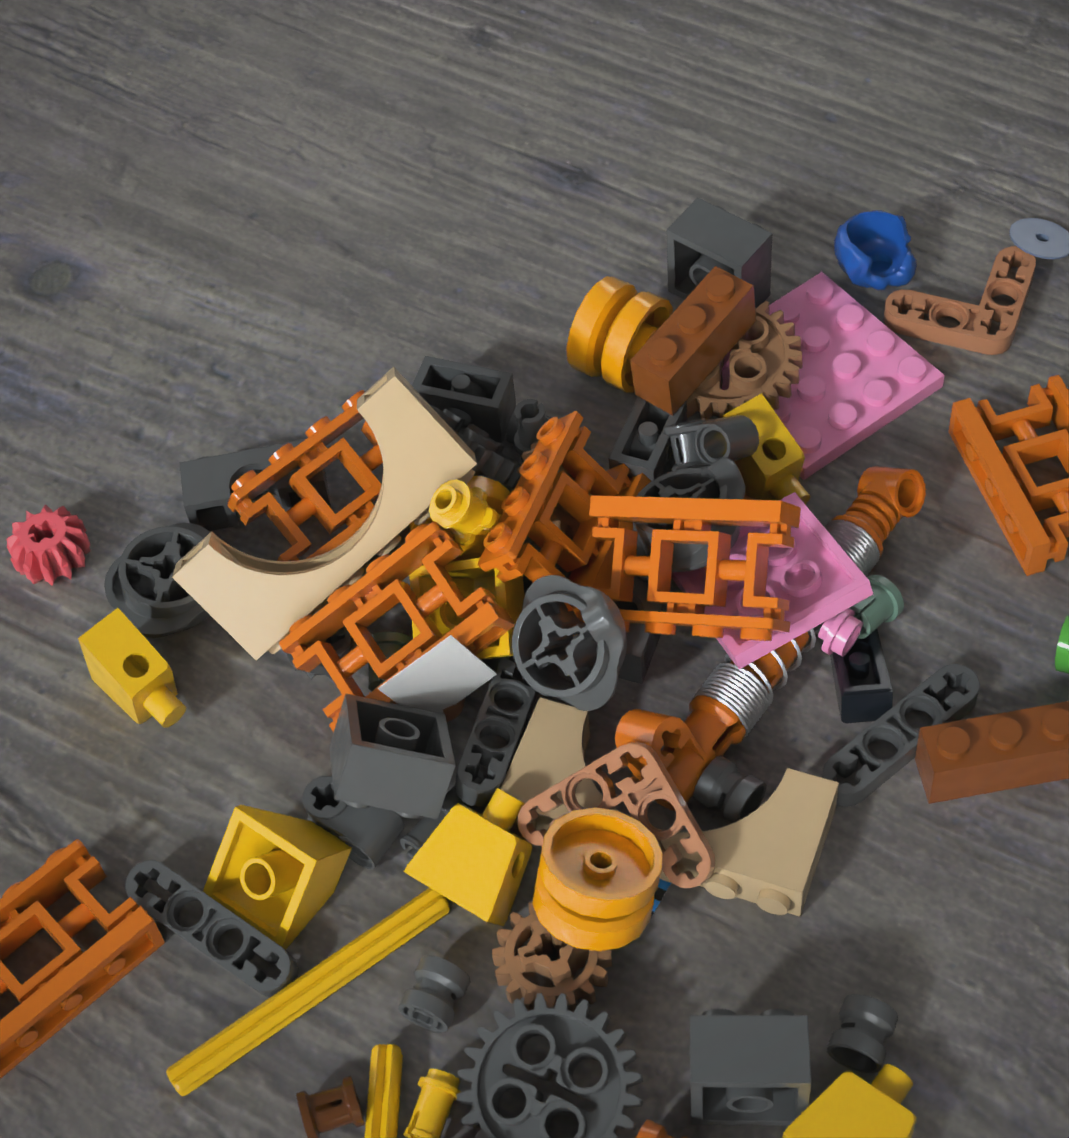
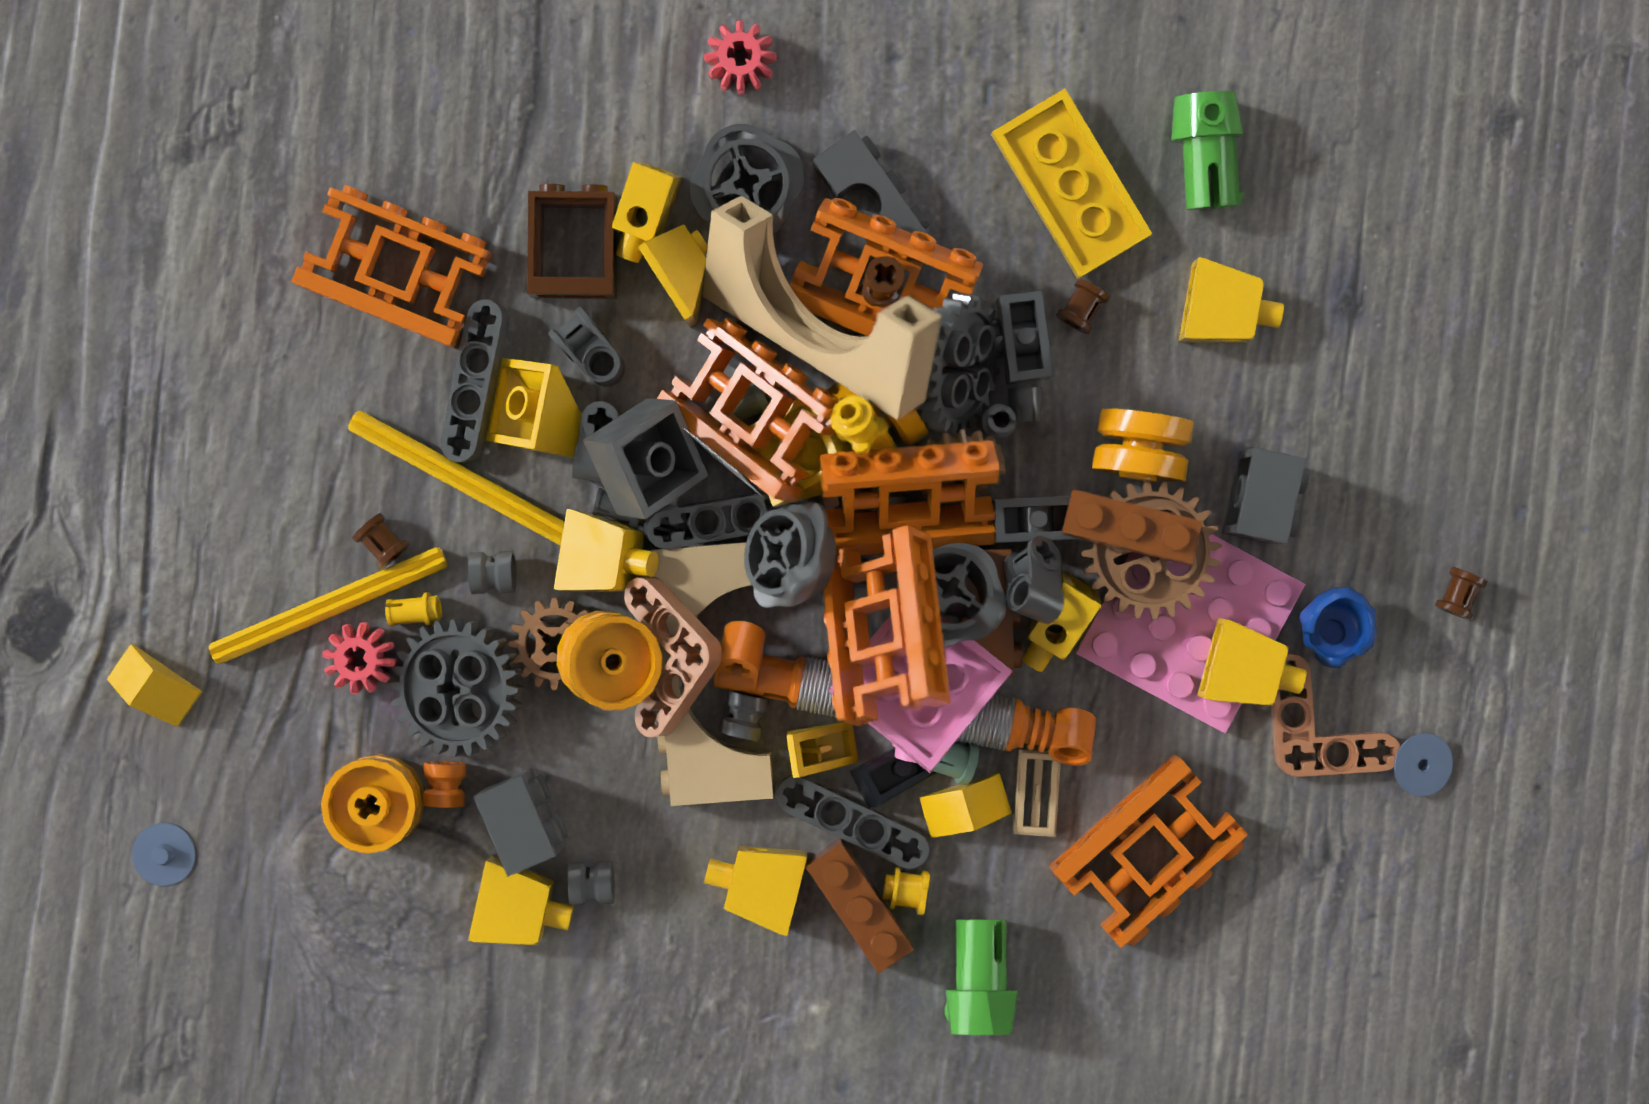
camera: 60 degrees right, 35 degrees up
none -> reddish brown window [527,184,618,299]
none -> dark grey piece [548,306,625,387]
none -> yellow slope [638,224,708,328]
none -> yellow torso [704,846,807,936]
none -> yellow slope [786,722,859,778]
none -> reddish brown bush [861,256,905,308]
none -> yellow brick [882,867,930,915]
none -> yellow slope [919,772,1012,838]
none -> yellow plate [991,88,1152,279]
none -> tan tile [1013,748,1061,837]
none -> reddish brown bush [1056,278,1110,334]
none -> bright green piece [1171,91,1245,210]
none -> yellow torso [1179,257,1284,343]
none -> yellow torso [1197,618,1306,705]
none -> reddish brown bush [1435,567,1488,621]

